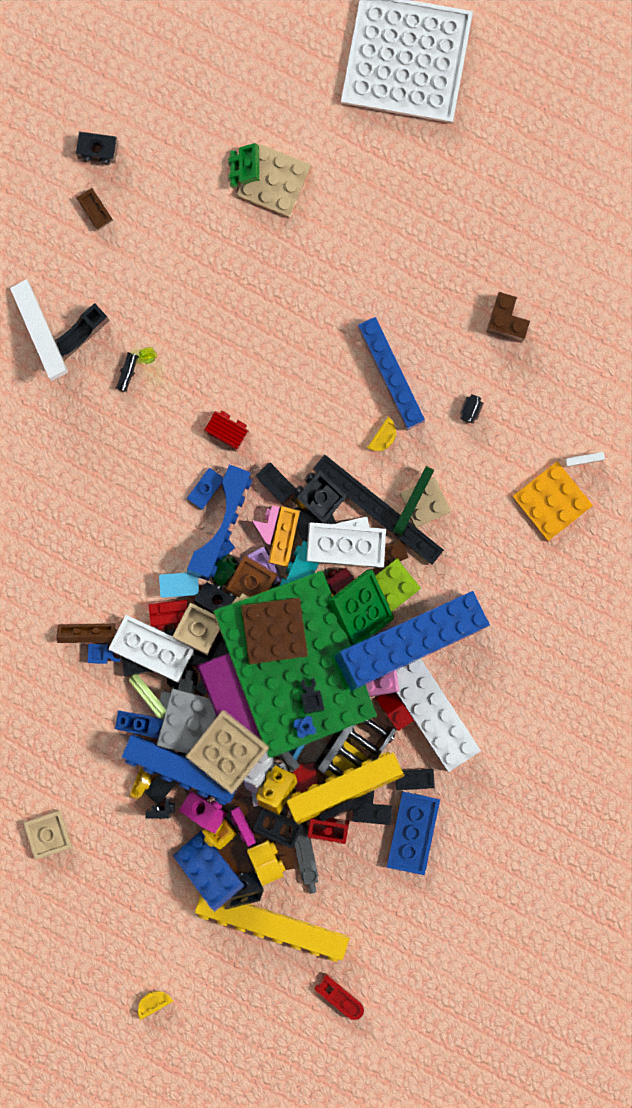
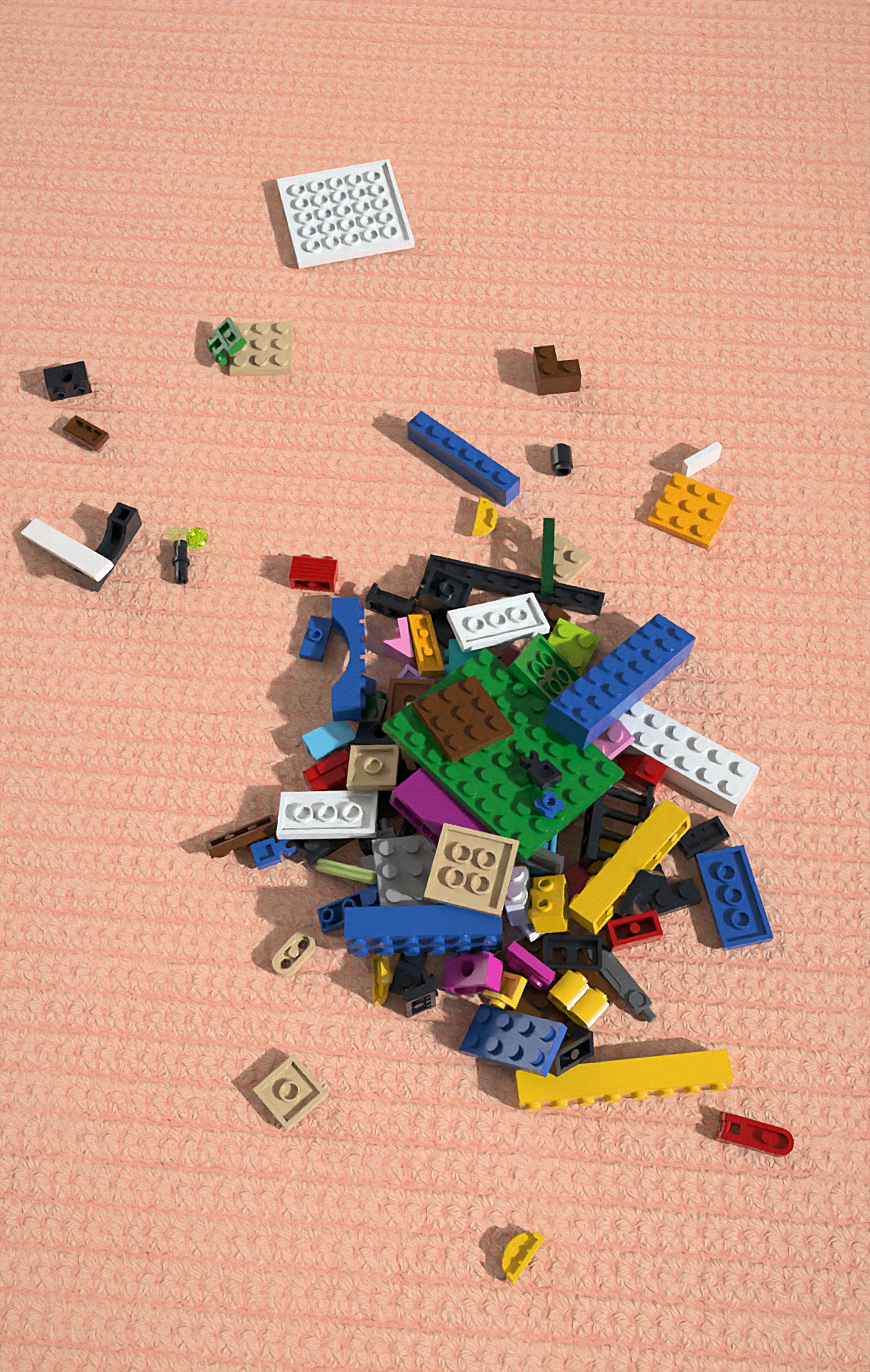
camera: 25 degrees left, 25 degrees down
none -> tan plate [272,931,316,977]

